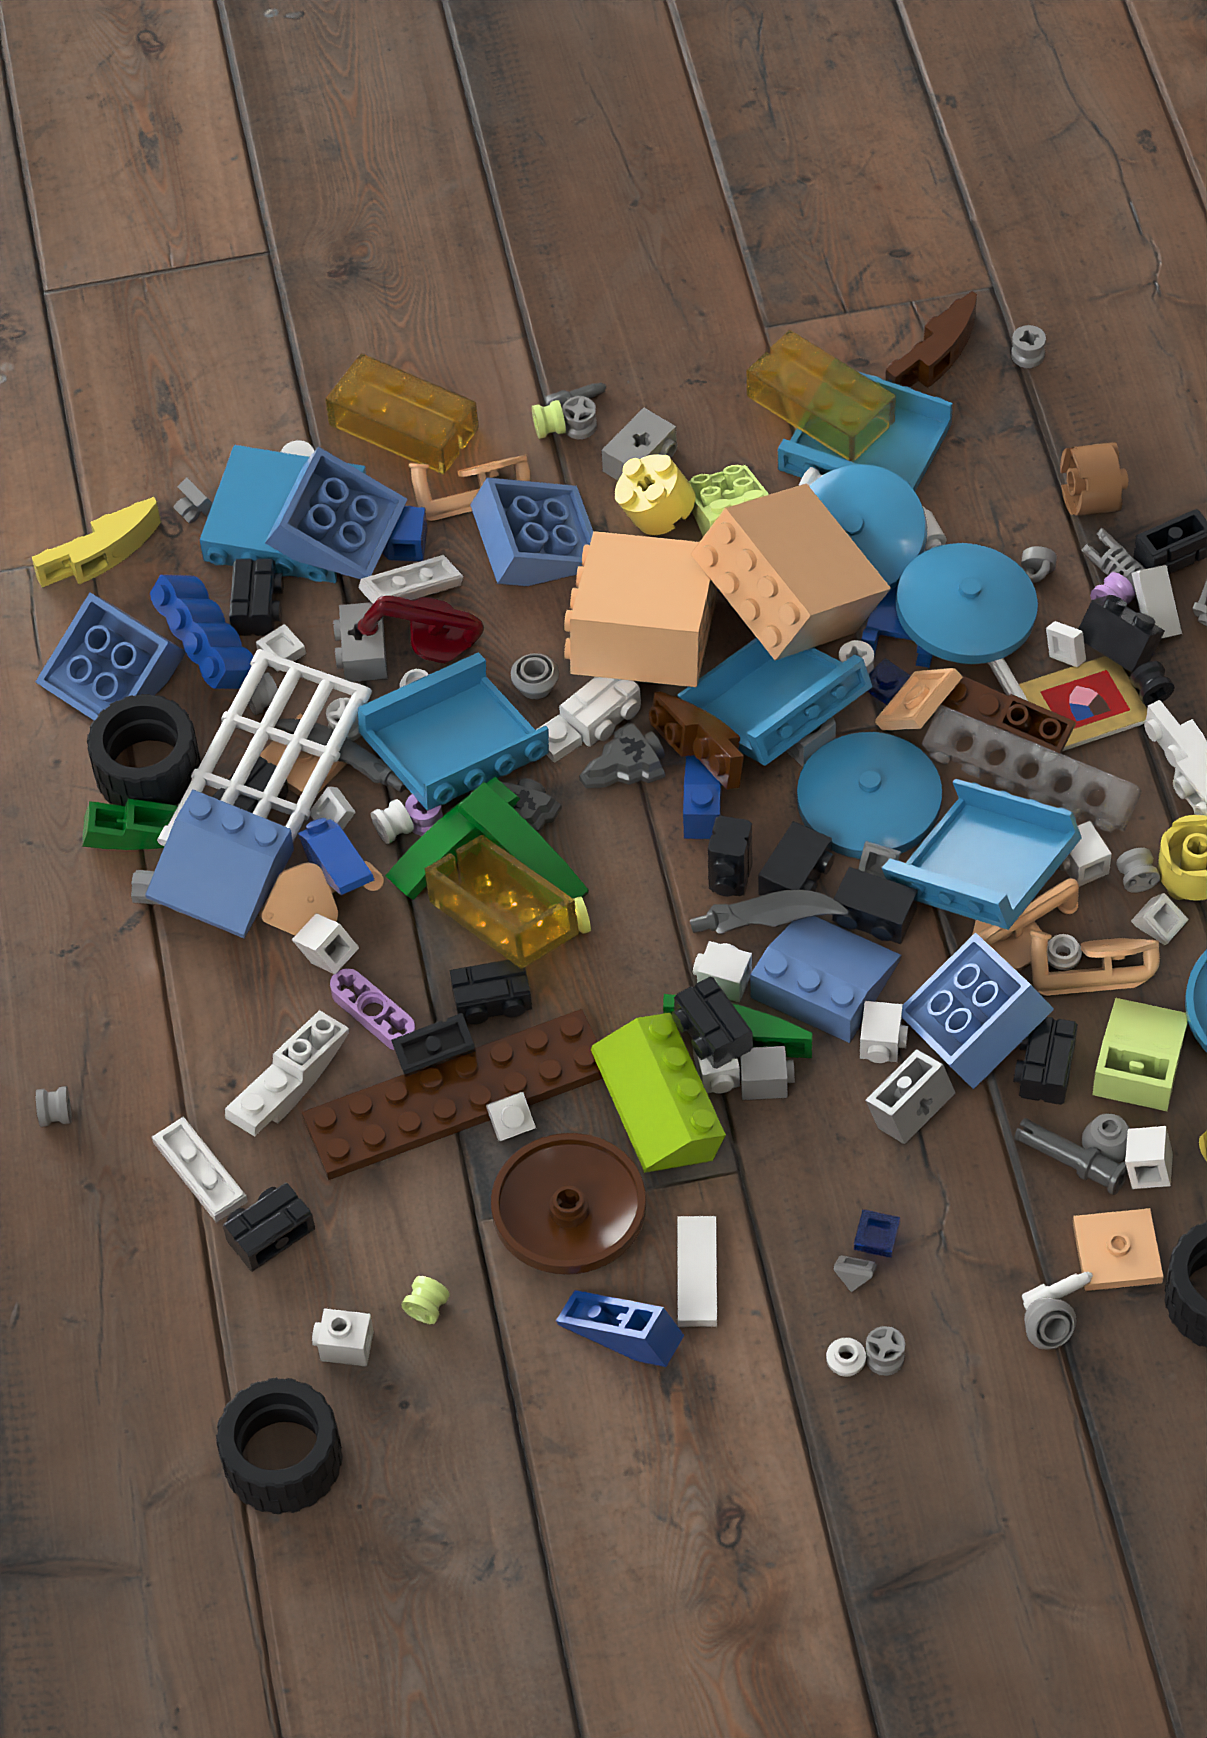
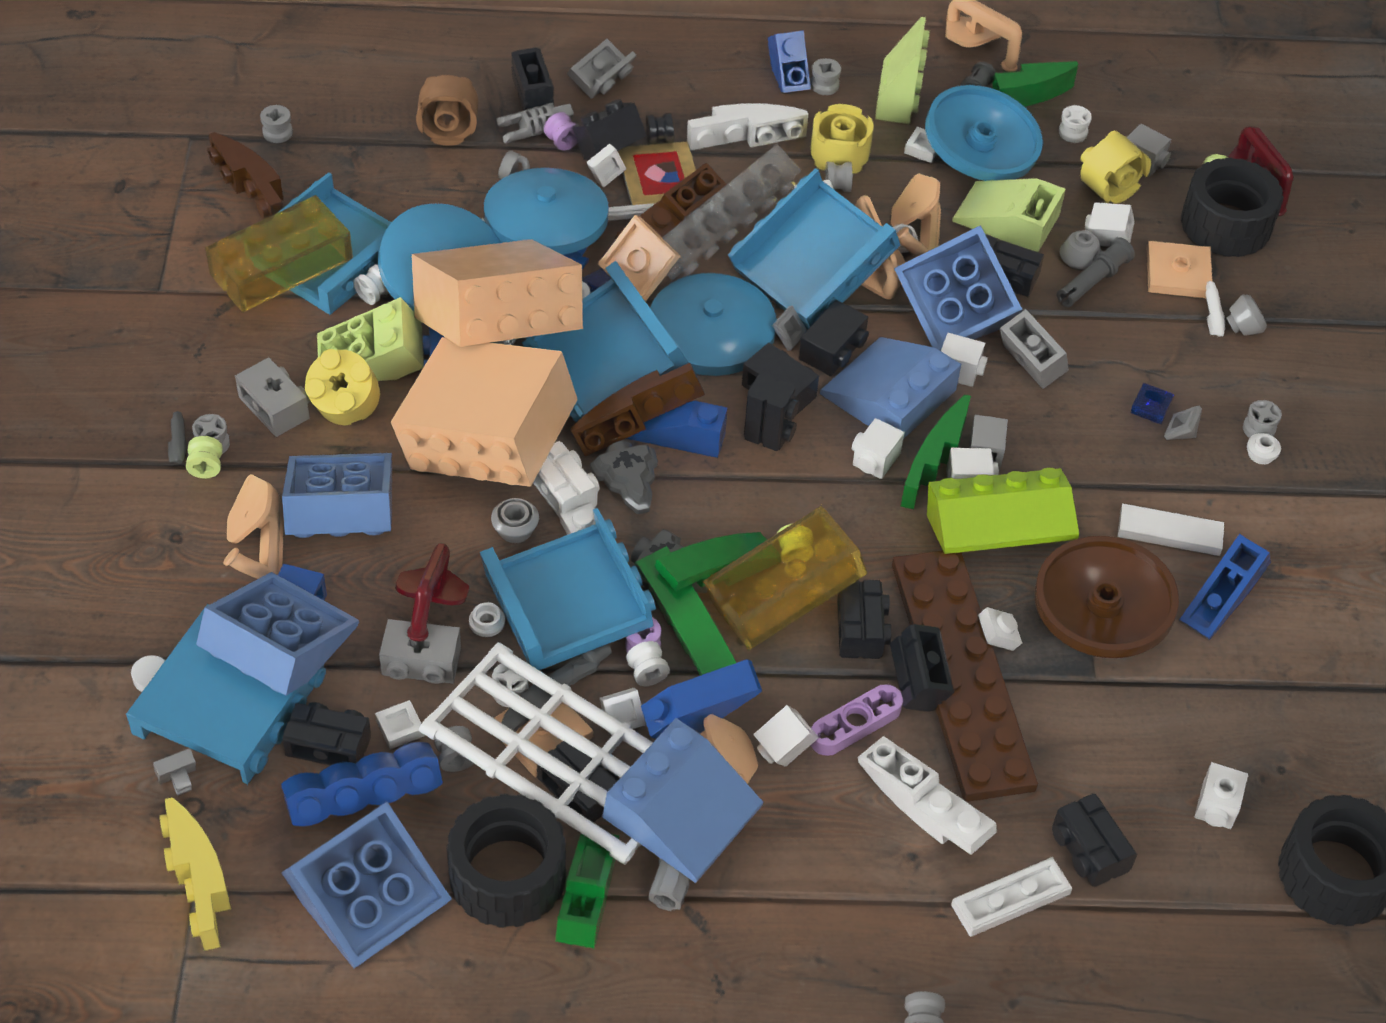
camera: 85 degrees left, 5 degrees down
clear yellow piece [325,353,479,475] -> none
white tile [358,555,464,604] -> none
yellowish green wheel [401,1276,450,1324] -> none
black brick [672,976,753,1069] -> none
dark grey sword [690,890,849,934] -> none
white slope [1131,565,1182,639] -> none
white slope [1131,893,1189,945] -> none

